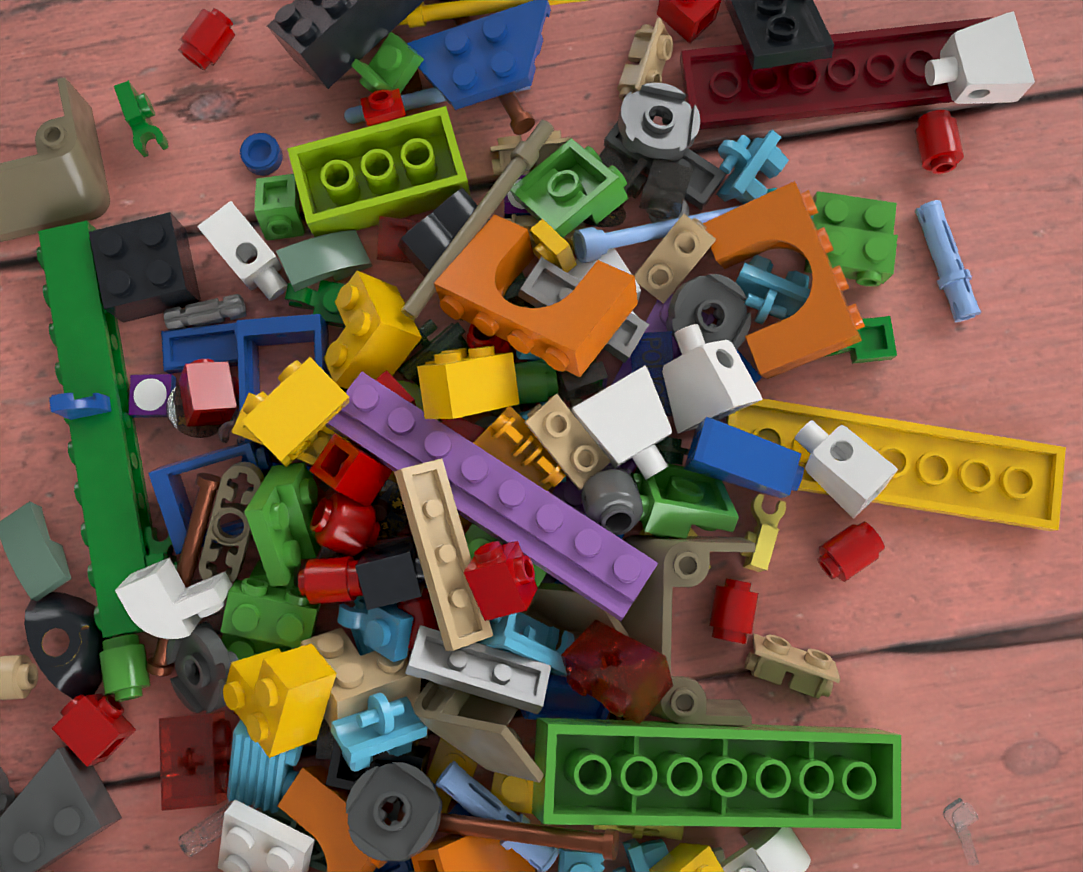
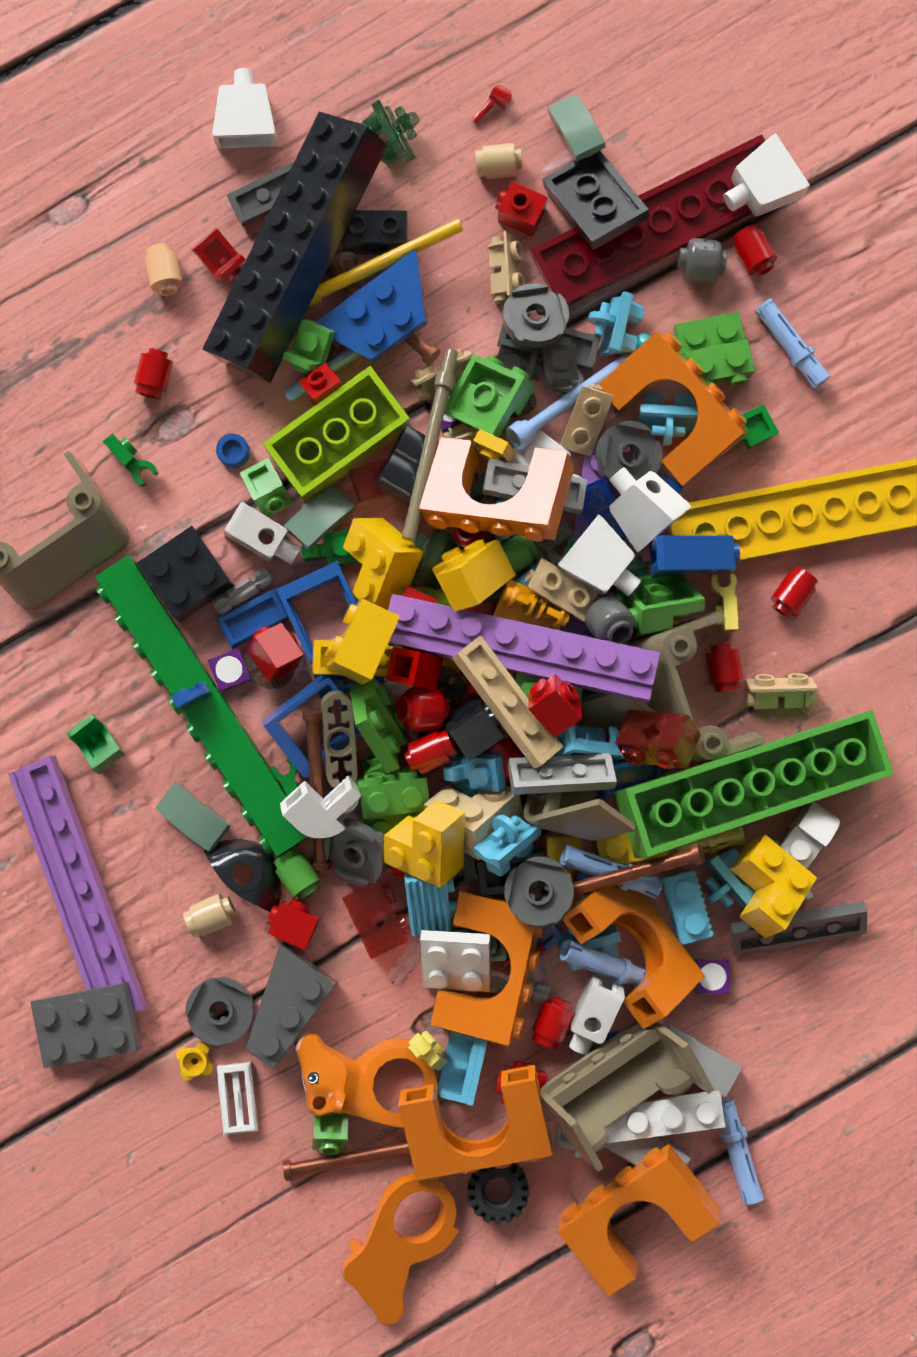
camera: 20 degrees left, 5 degrees up
white torso [794,420,898,519] -> none
none -> dark grey head [677,238,727,284]

